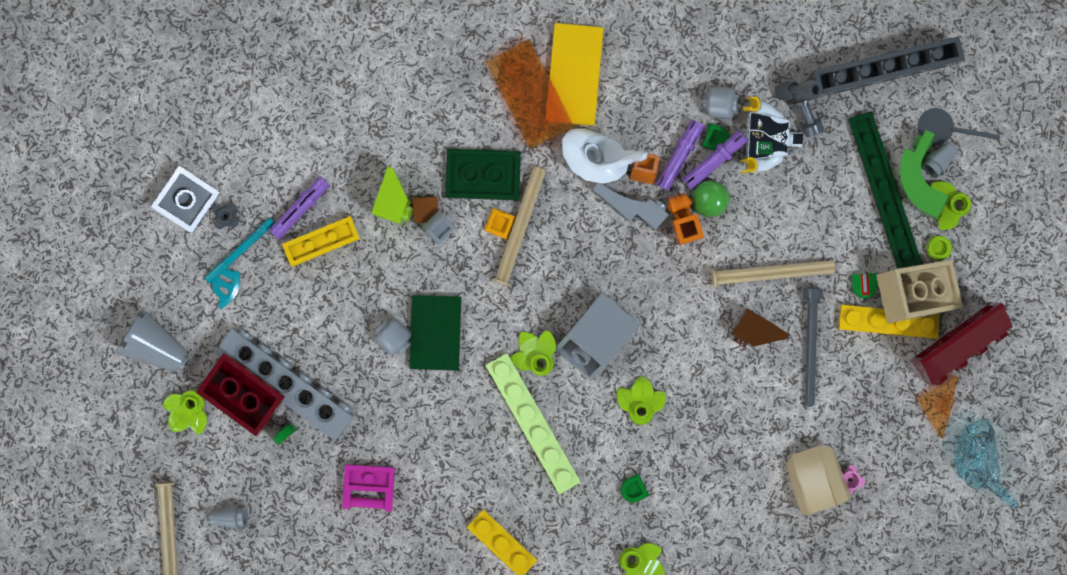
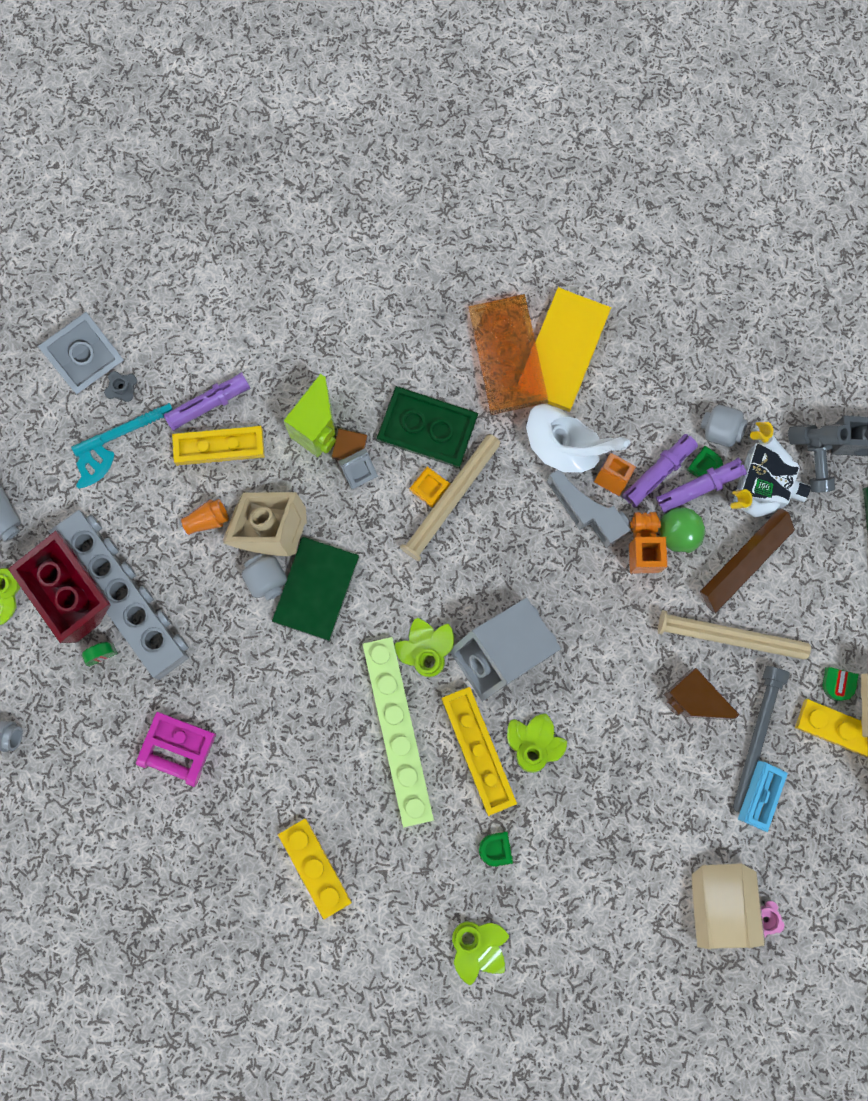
camera: 10 degrees right, 10 degrees down
none -> orange cone [181,499,229,535]
none -> tan slope [223,492,307,556]
none -> yellow plate [441,687,517,816]
none -> reddish brown tile [700,508,795,613]
none -> medium azure tile [738,760,788,832]

